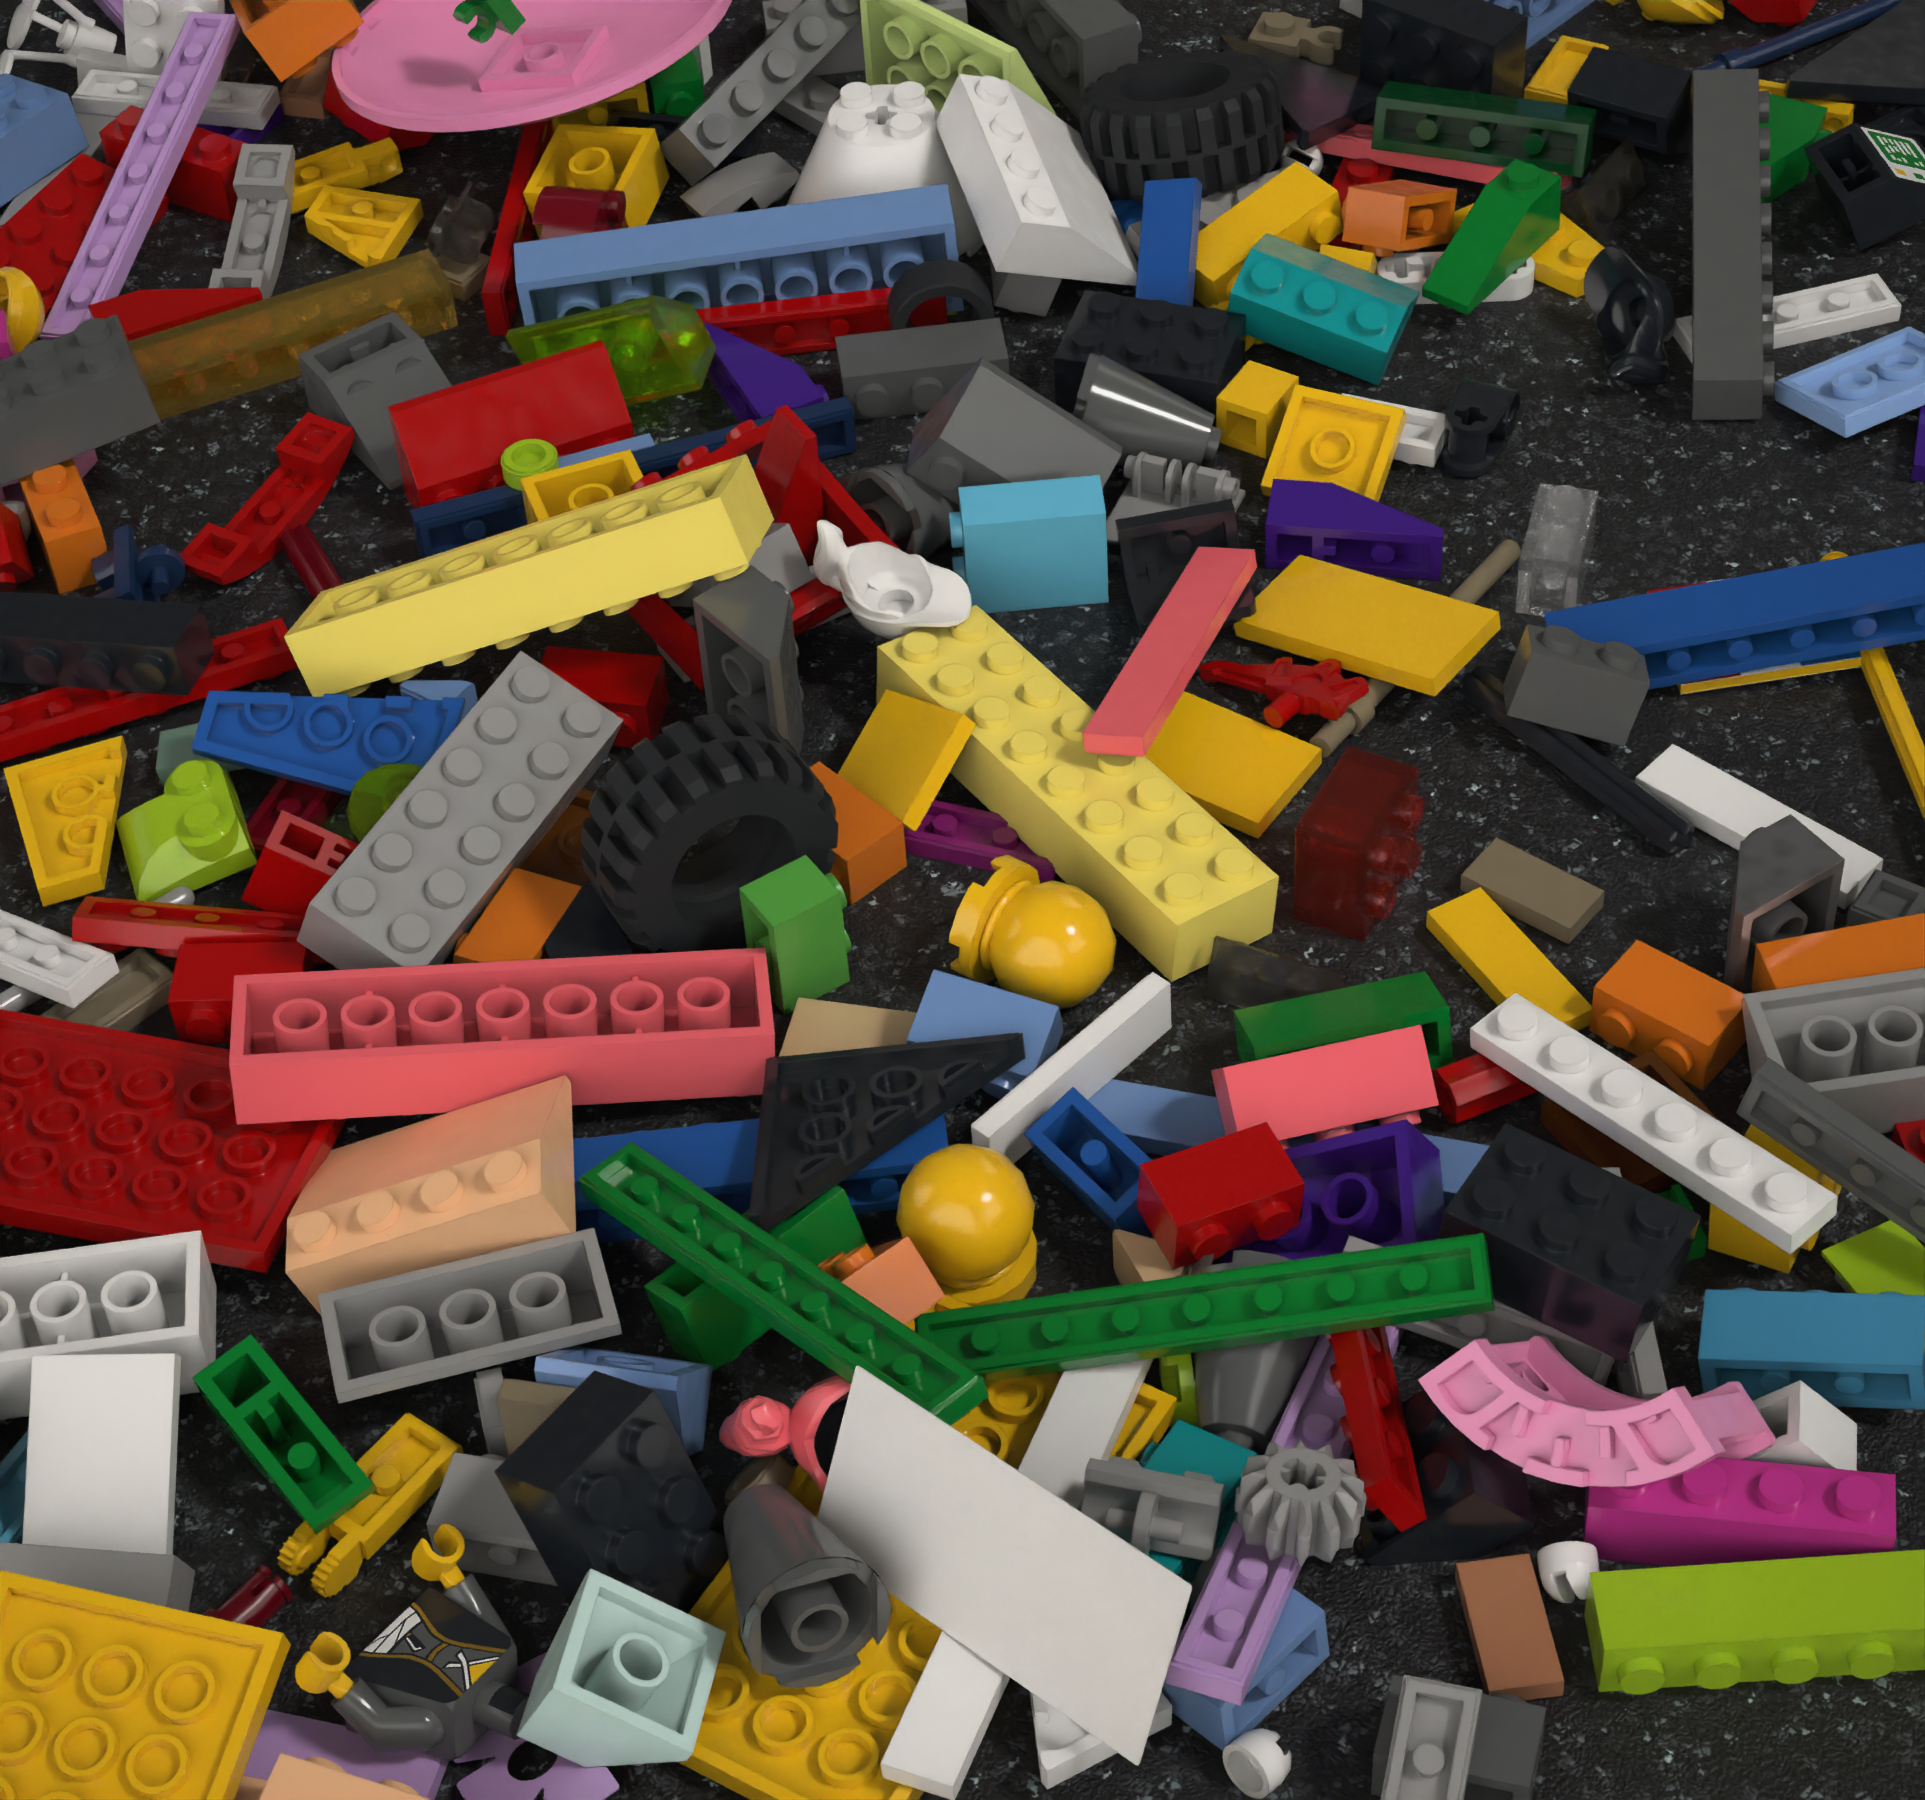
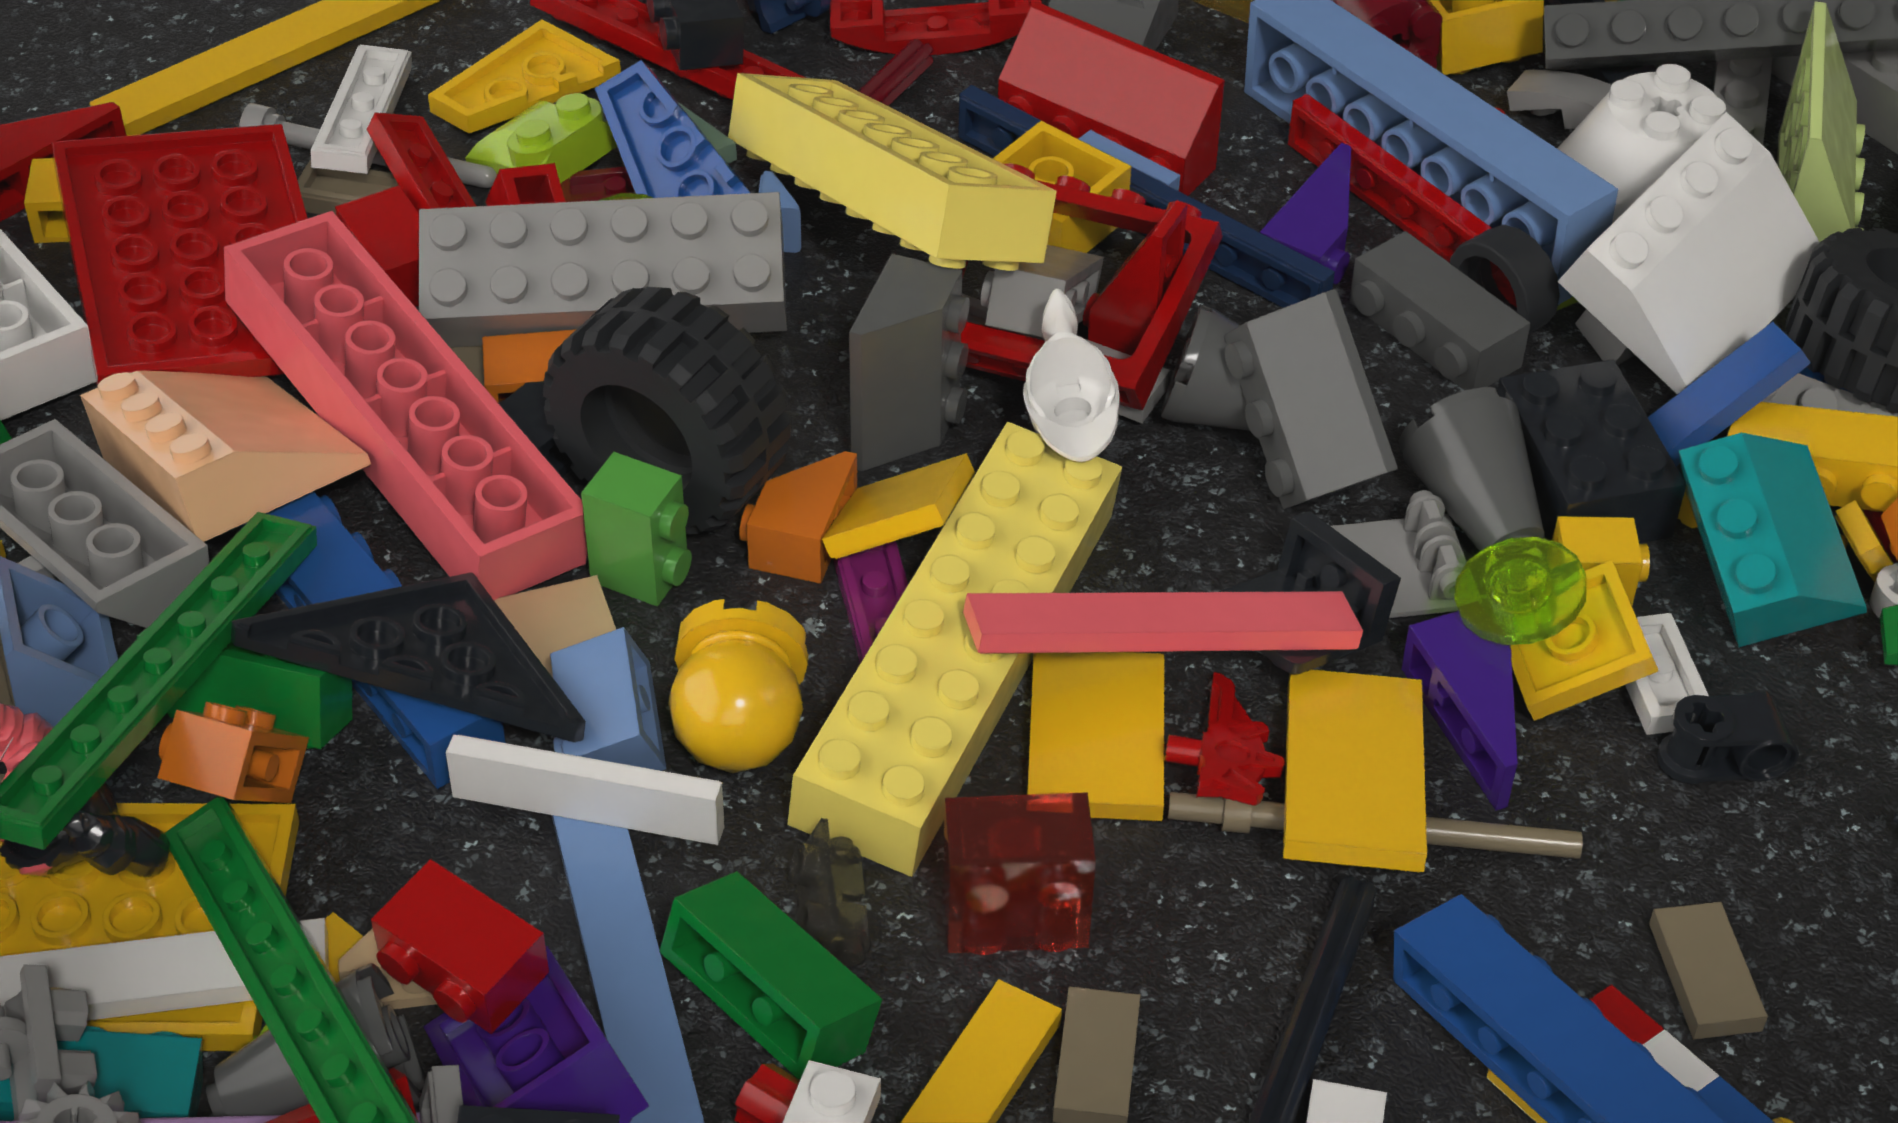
camera: 55 degrees right, 0 degrees up
lime tile [500,439,560,491] -> none
clear neon green slope [506,295,716,406] -> none
red brick [540,646,670,748] -> none
yellow tile [896,1144,1038,1306] -> none
medium azure brick [949,475,1109,613] -> none
blue brick [1024,1087,1152,1237] -> none
coral brick [1211,1025,1439,1149] -> none
dark grey brick [1503,624,1650,747] -> none
clear brick [1515,483,1599,617] -> none
none -> clear neon green piece [1454,537,1588,645]
none -> dark tan tile [1649,902,1768,1040]

